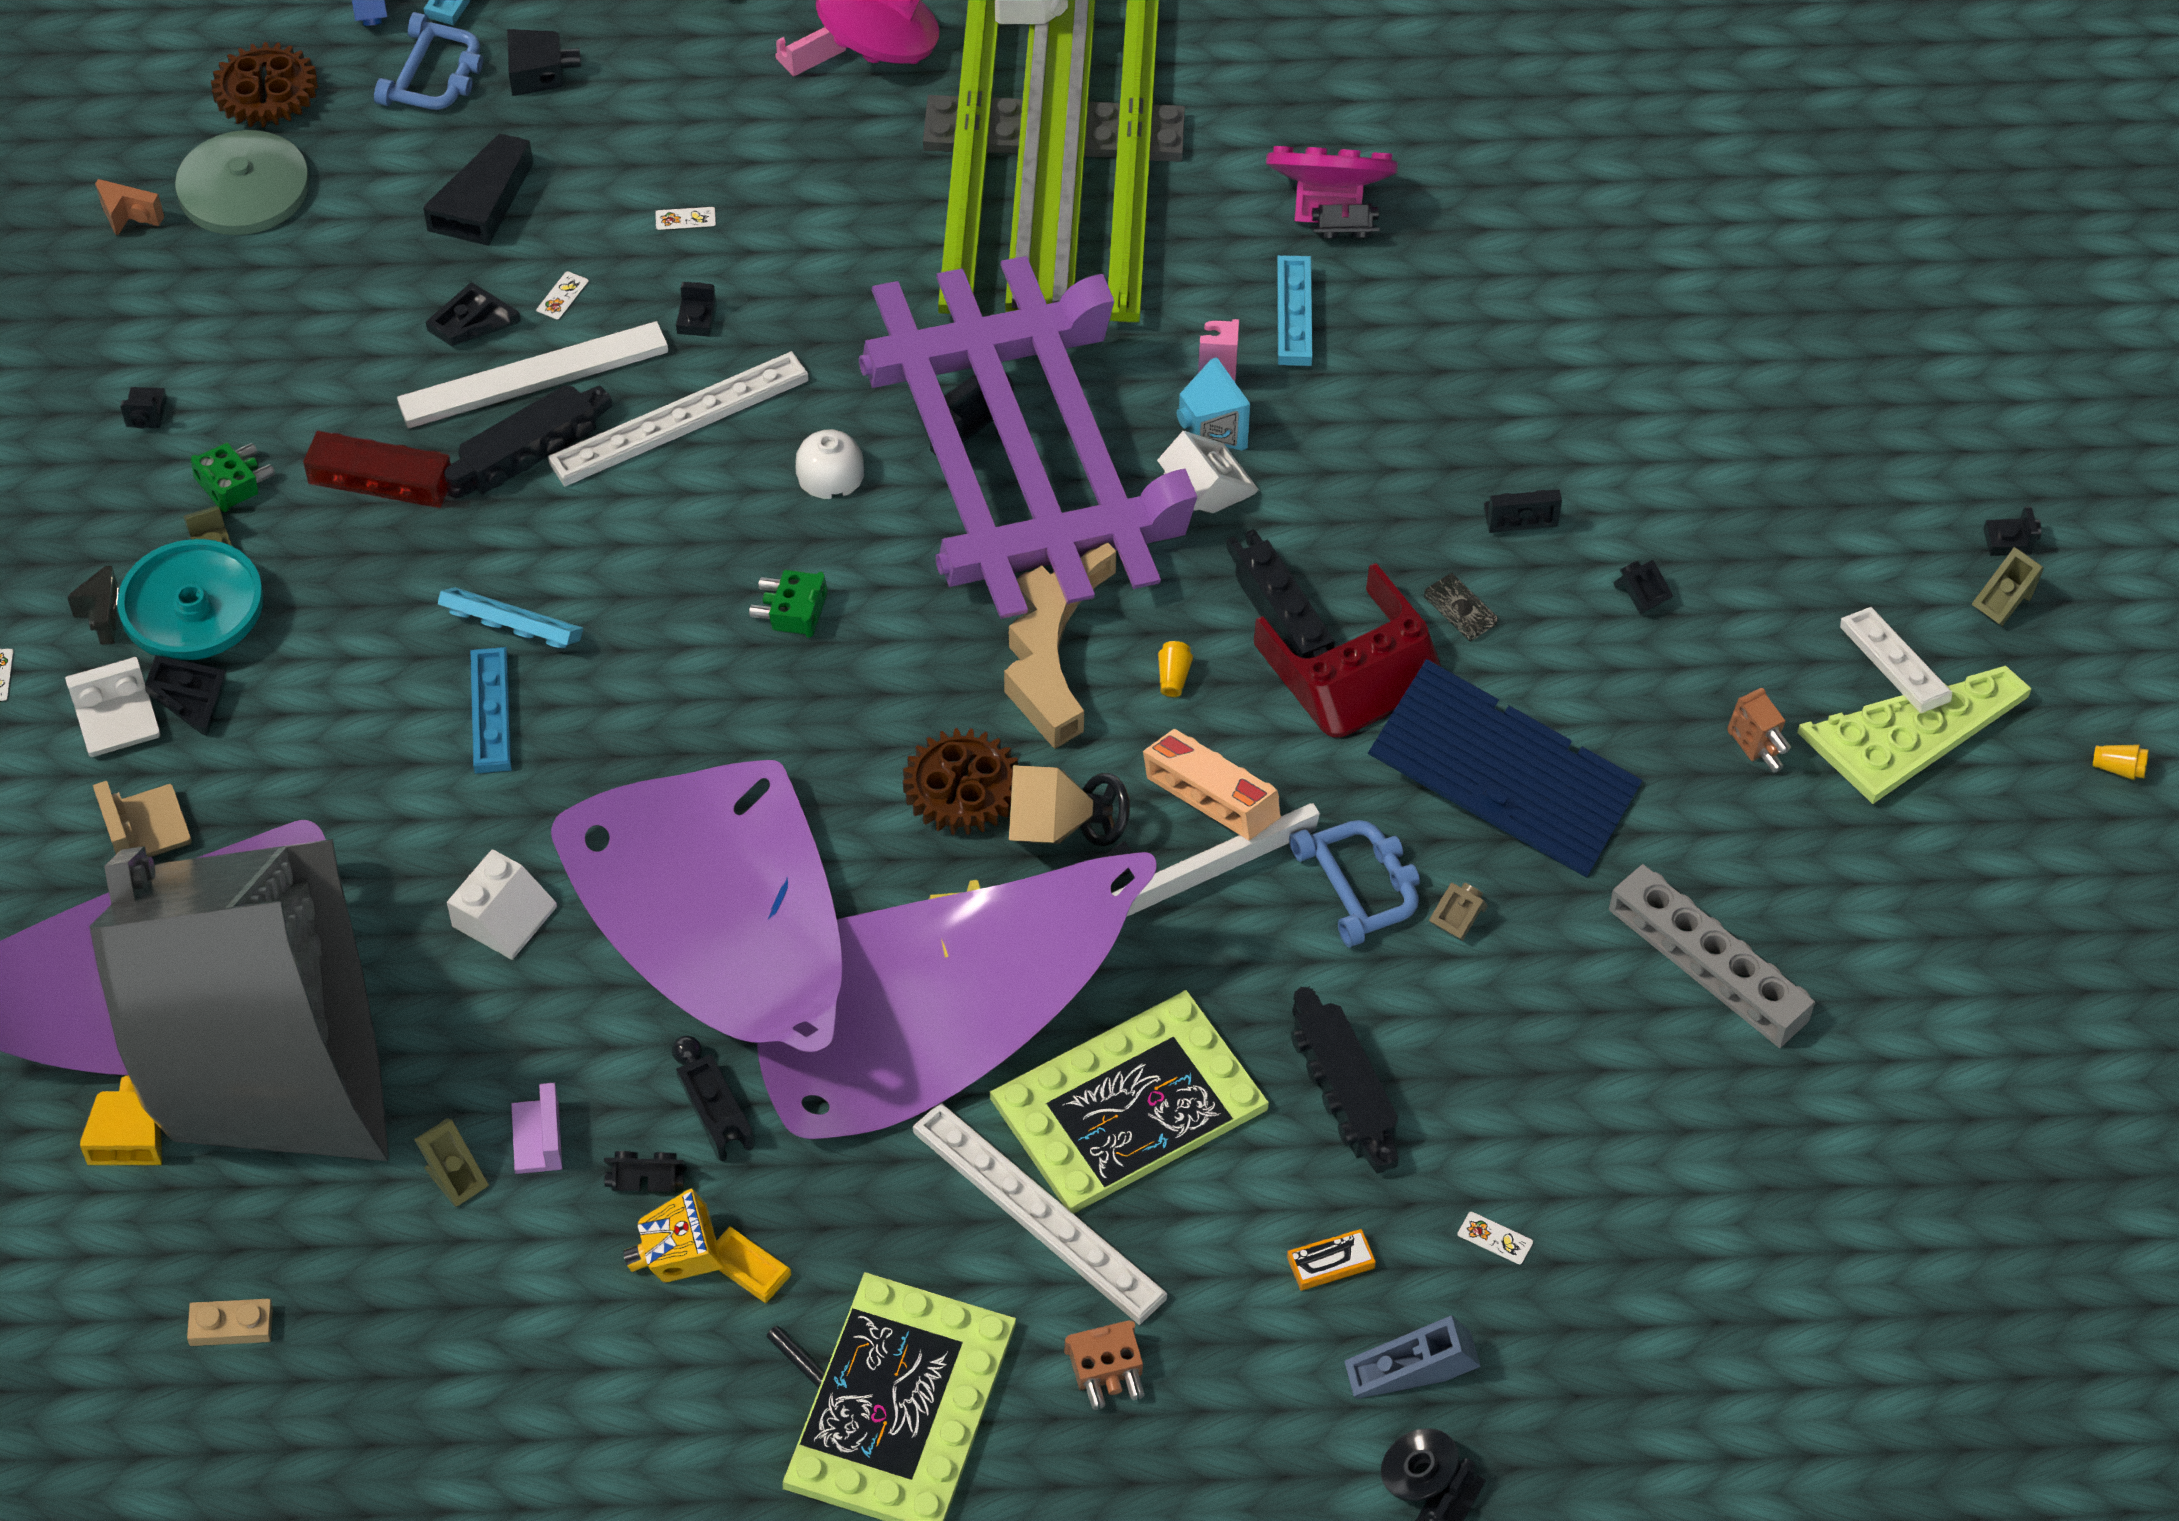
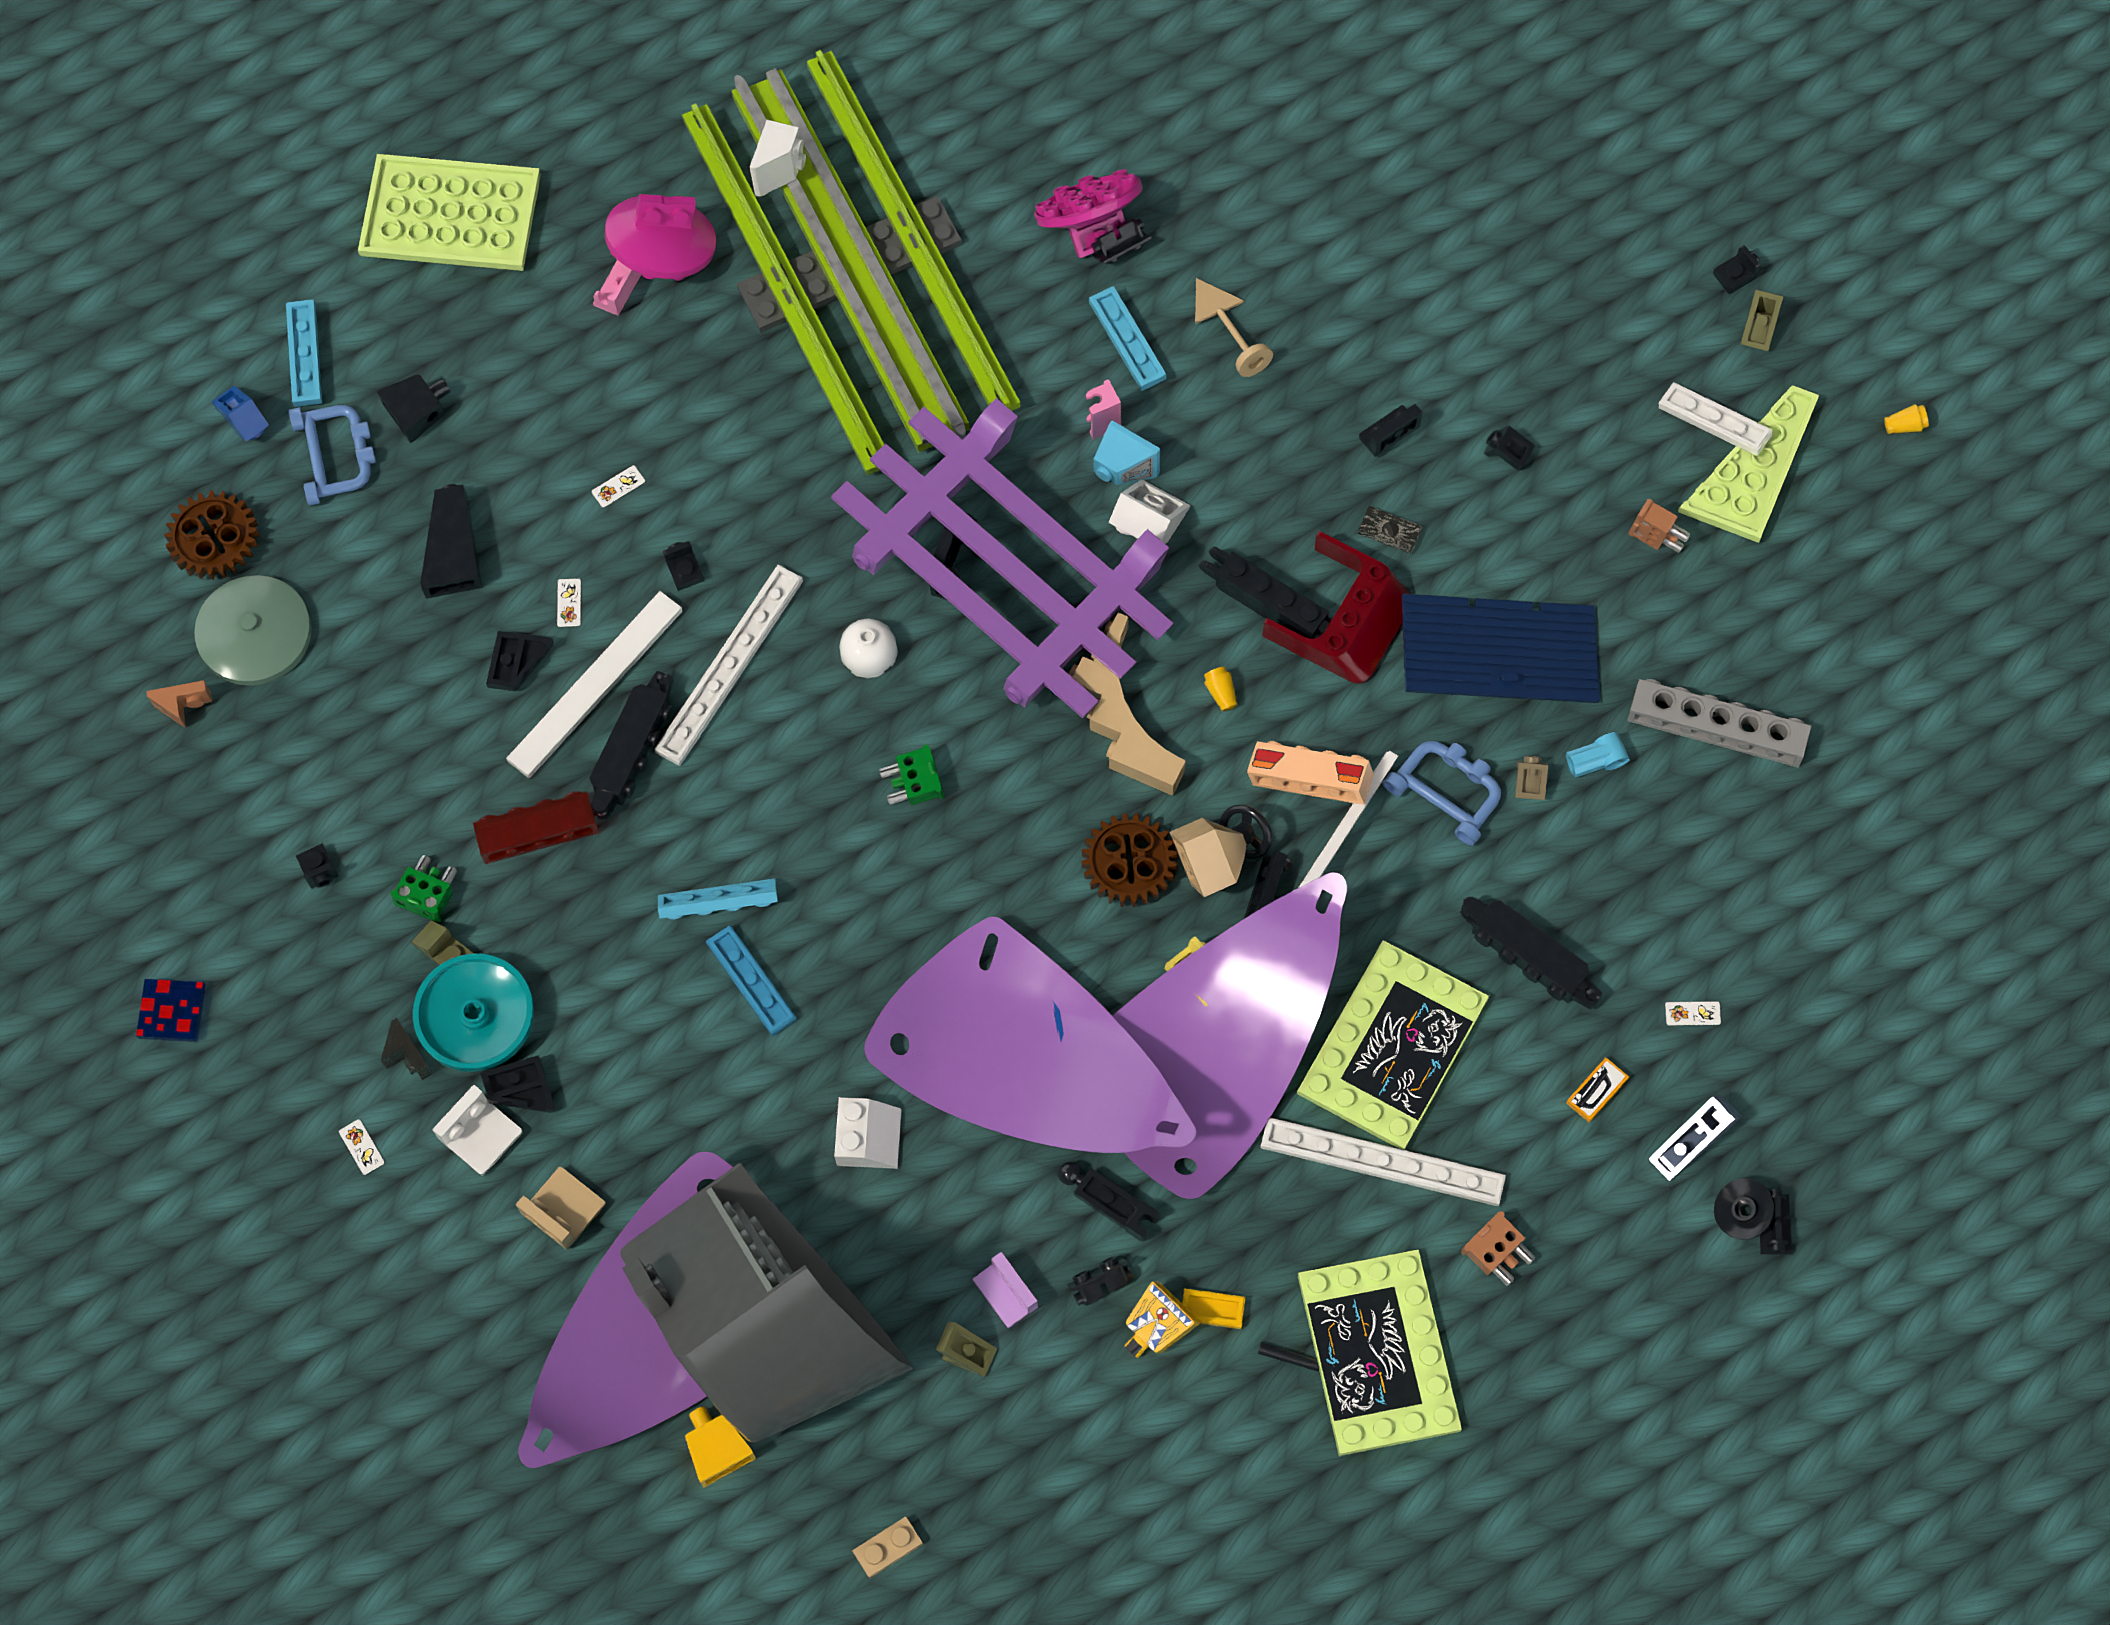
camera: 25 degrees left, 15 degrees up
none -> tan piece [1195,278,1273,377]
none -> medium azure piece [1566,732,1630,778]

